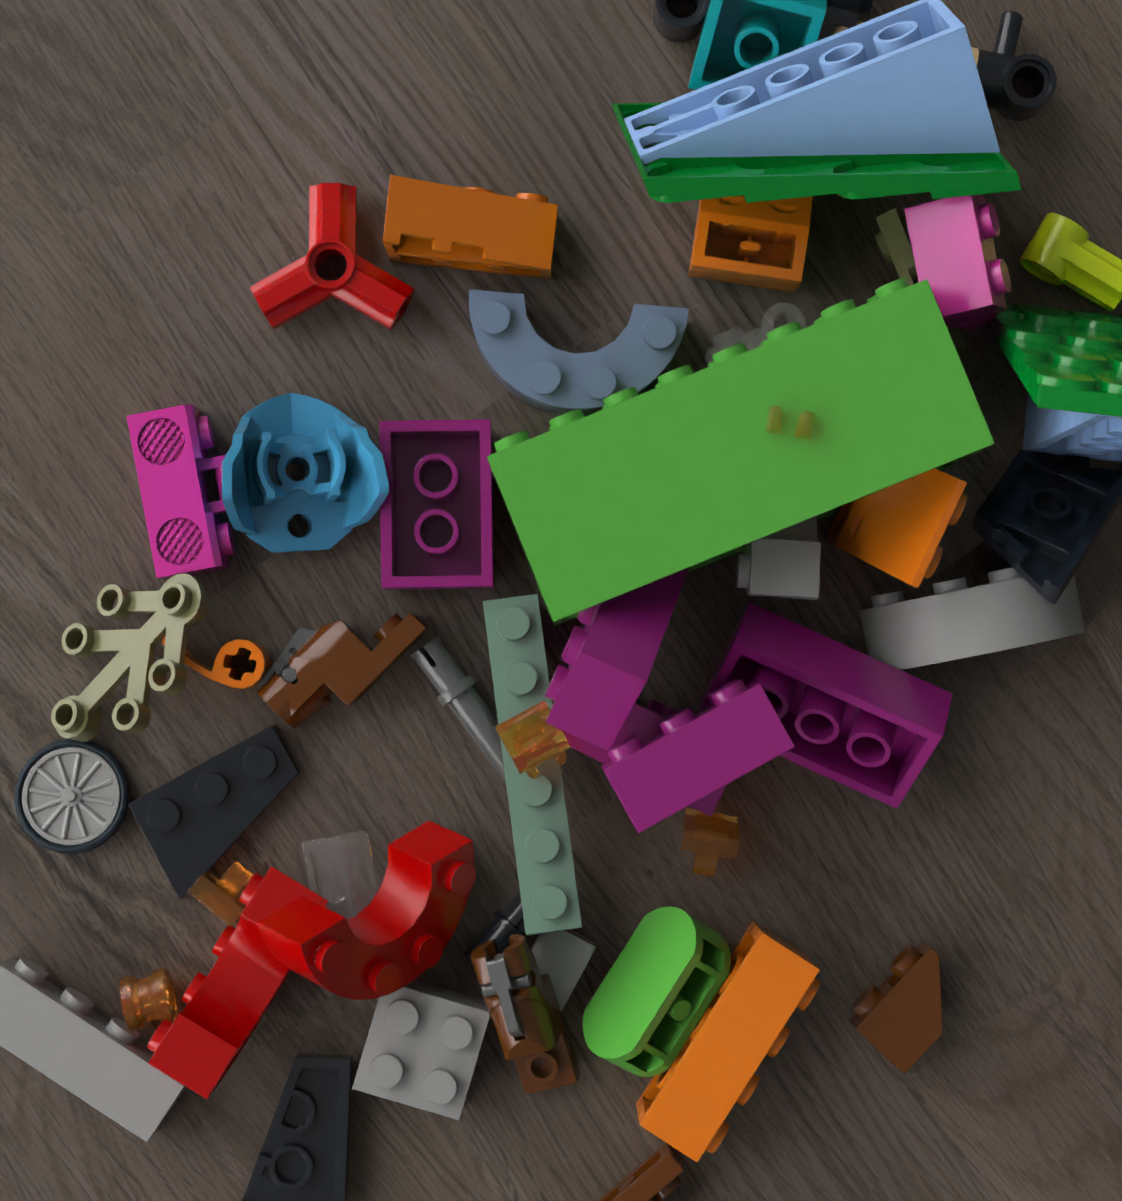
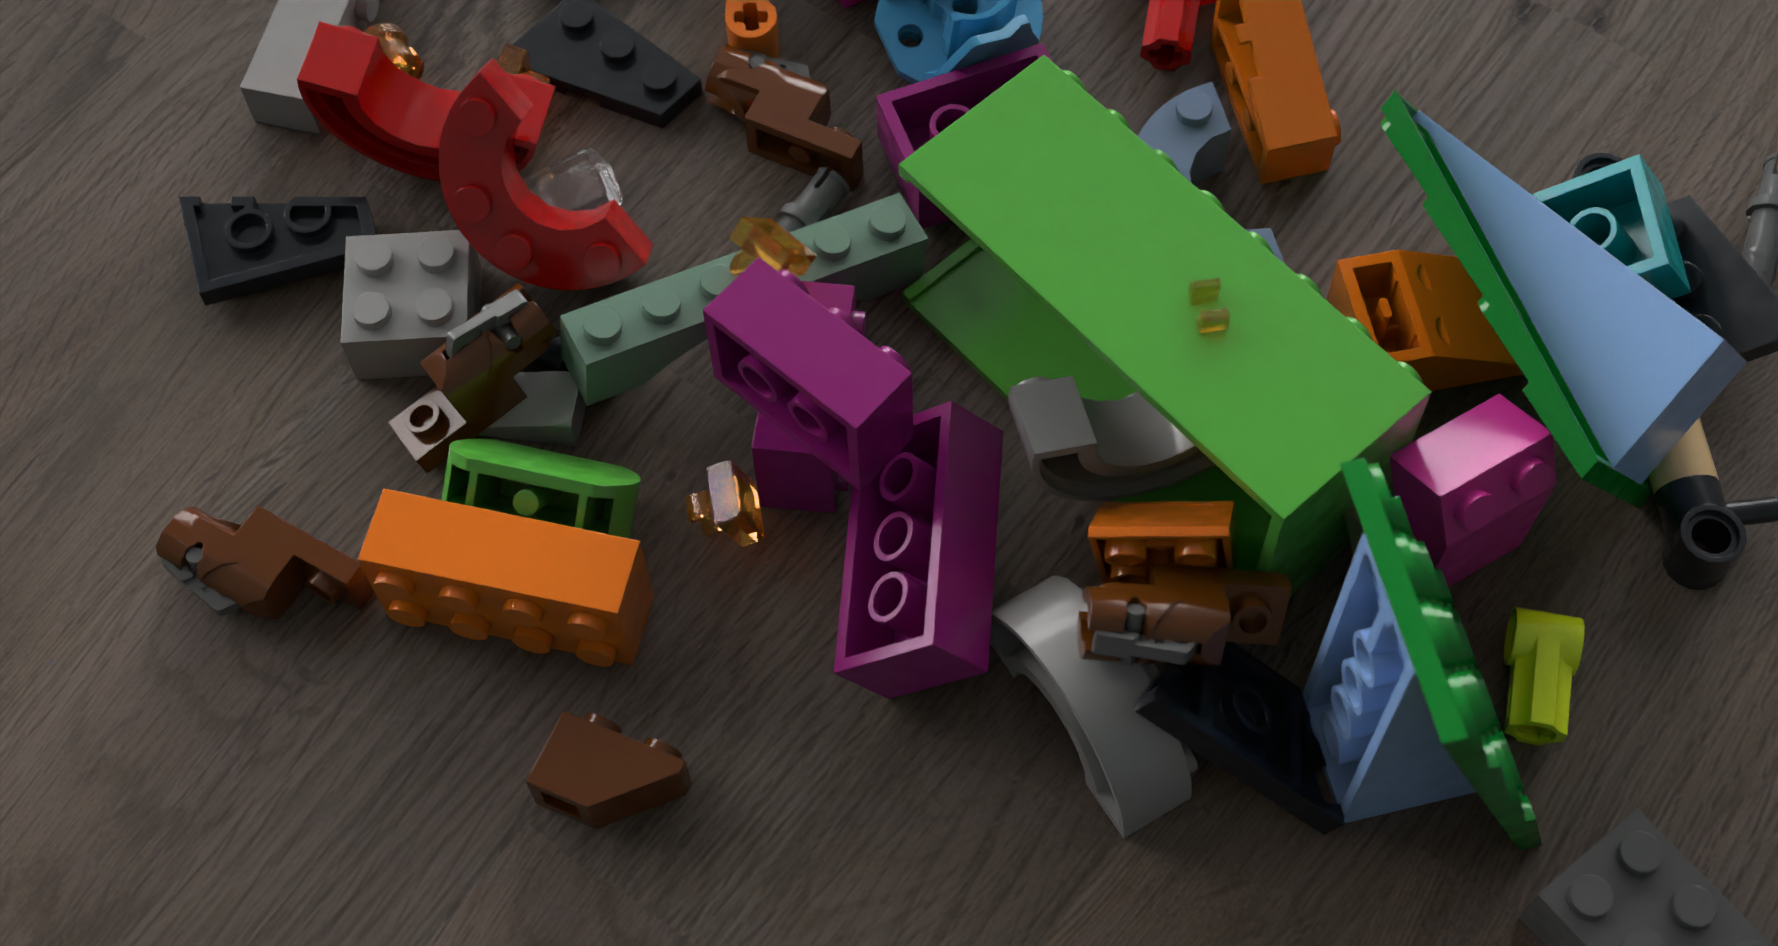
camera: 75 degrees right, 25 degrees down
magenta brick [545,568,689,751] -> none
none -> reddish brown plate [1077,563,1292,667]

